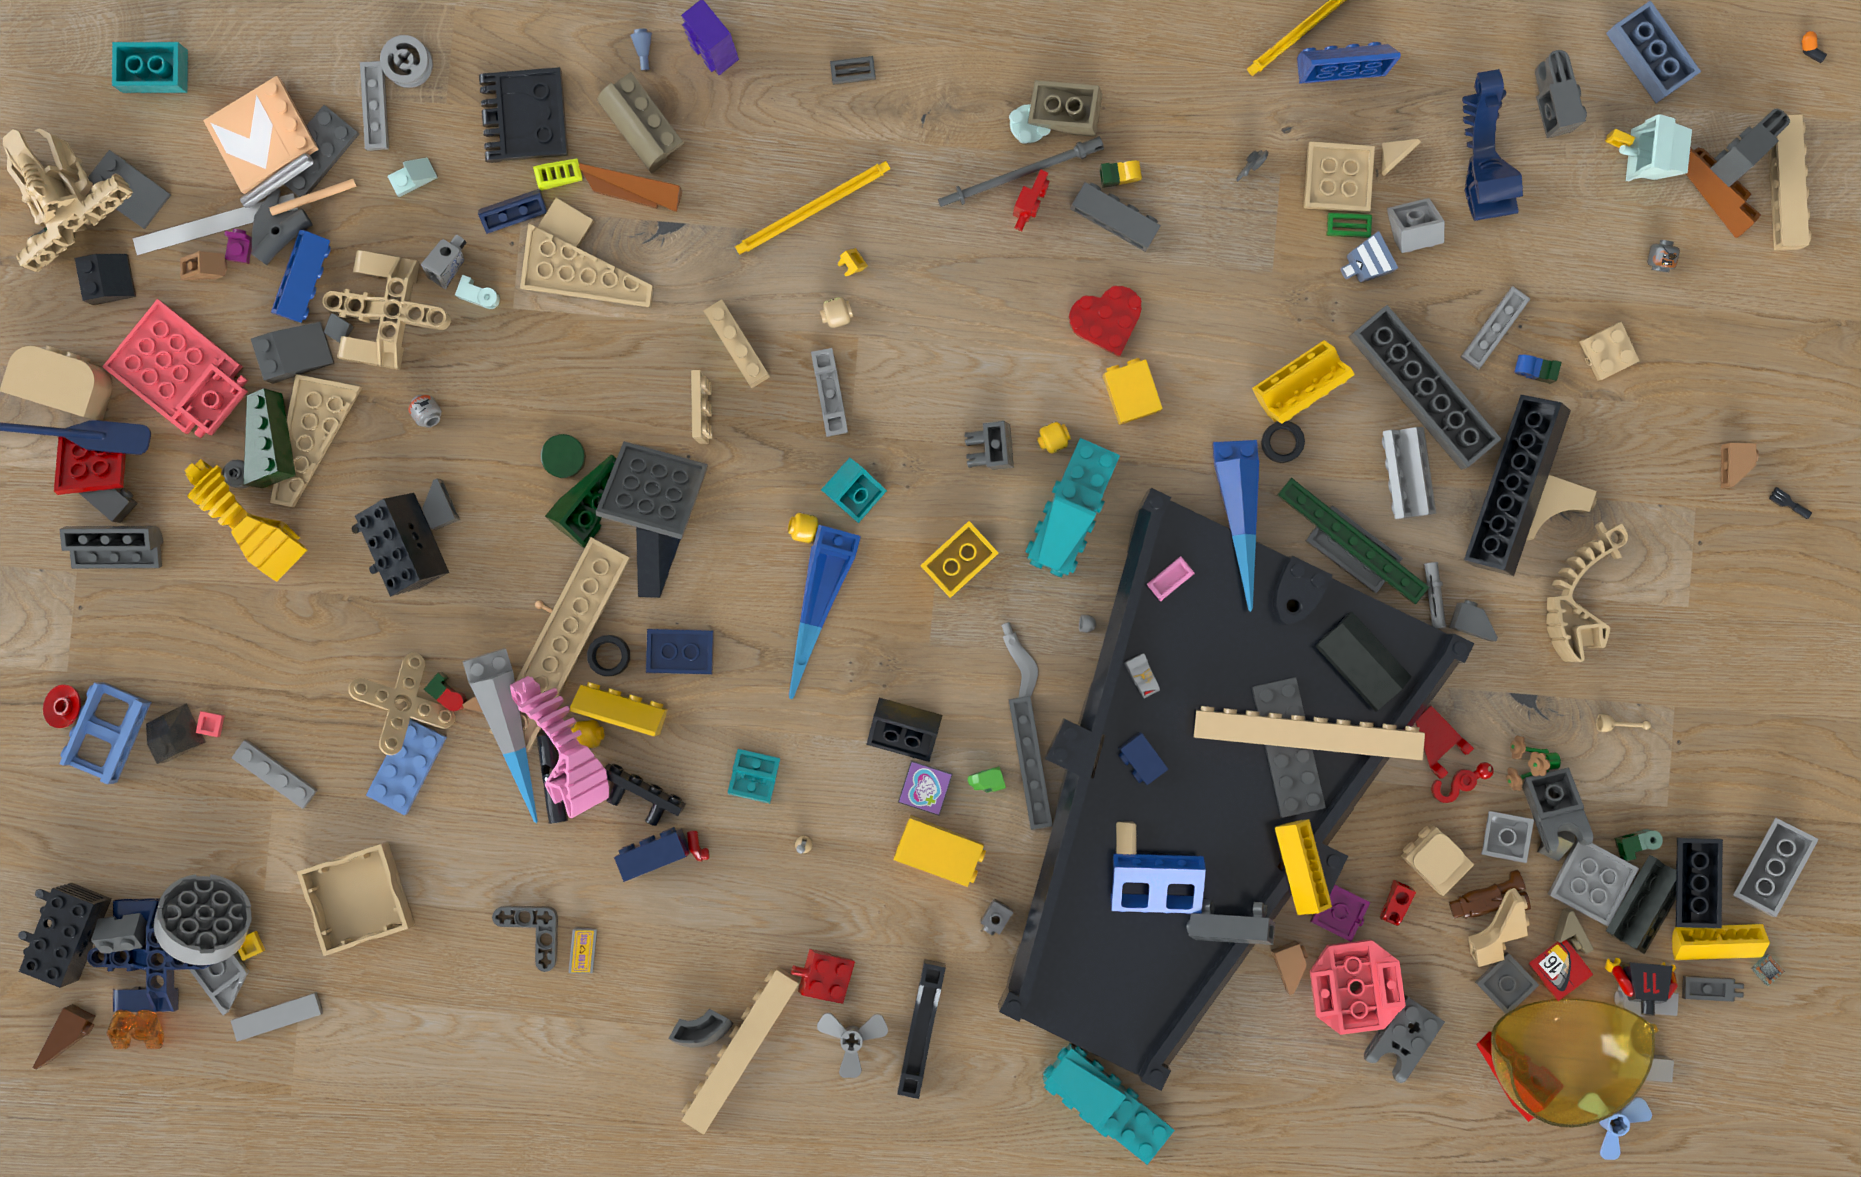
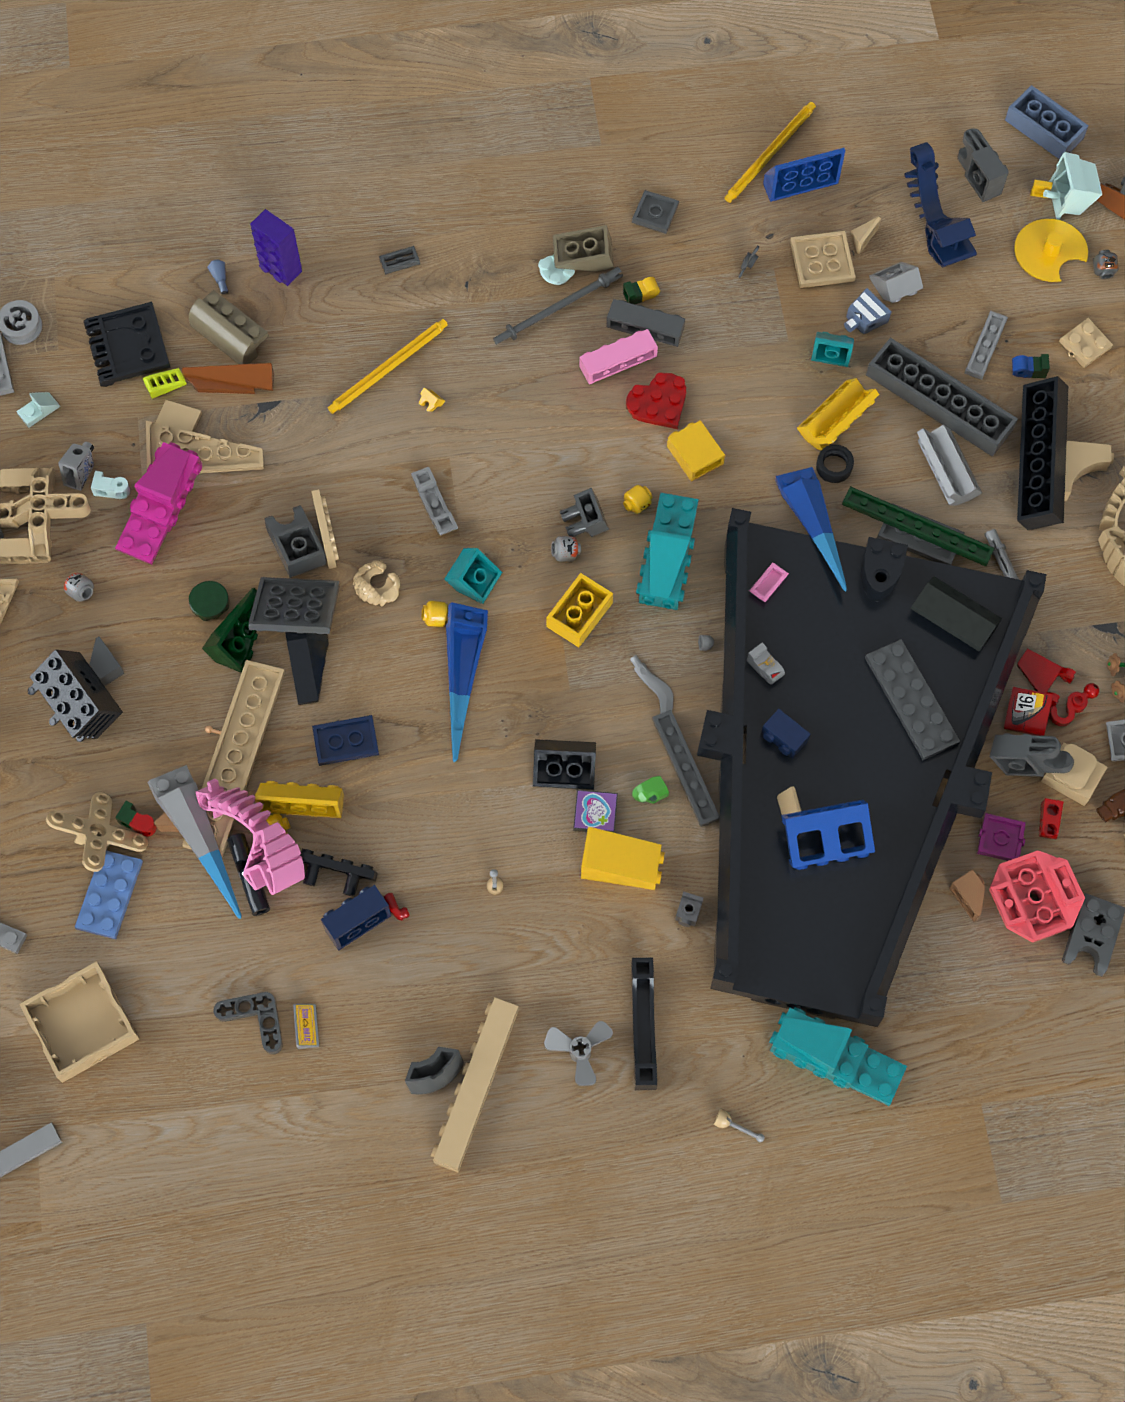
camera: 15 degrees left, 20 degrees down
dark blue slope [478,189,548,234] -> none
black tyre [587,635,630,676] -> none
tan brick [704,299,770,388] -> none
teal slope [727,749,780,804] -> none
red plate [791,949,855,1004] -> none
tan head [820,297,853,328] -> none
red plate [1013,169,1050,232] -> none
dark grey brick [1187,899,1275,945] -> none
tan brick [1194,706,1425,760] -> none
yellow brick [1275,819,1332,915] -> none
green tile [1326,213,1372,238] -> none
dark grey slope [1449,600,1498,642] -> none
none -> dark pink wedge [115,442,202,565]
none -> dark grey brick [264,505,326,578]
none -> tan piece [352,560,400,607]
none -> light grey head [551,536,581,562]
none -> bright pink brick [579,329,658,384]
none -> dark grey plate [632,190,679,234]
none -> hinge [713,1109,765,1142]
none -> teal slope [811,332,854,367]
none -> dark grey brick [989,733,1074,777]
none -> slope [1004,687,1053,736]
none -> yellow piece [1014,219,1088,282]

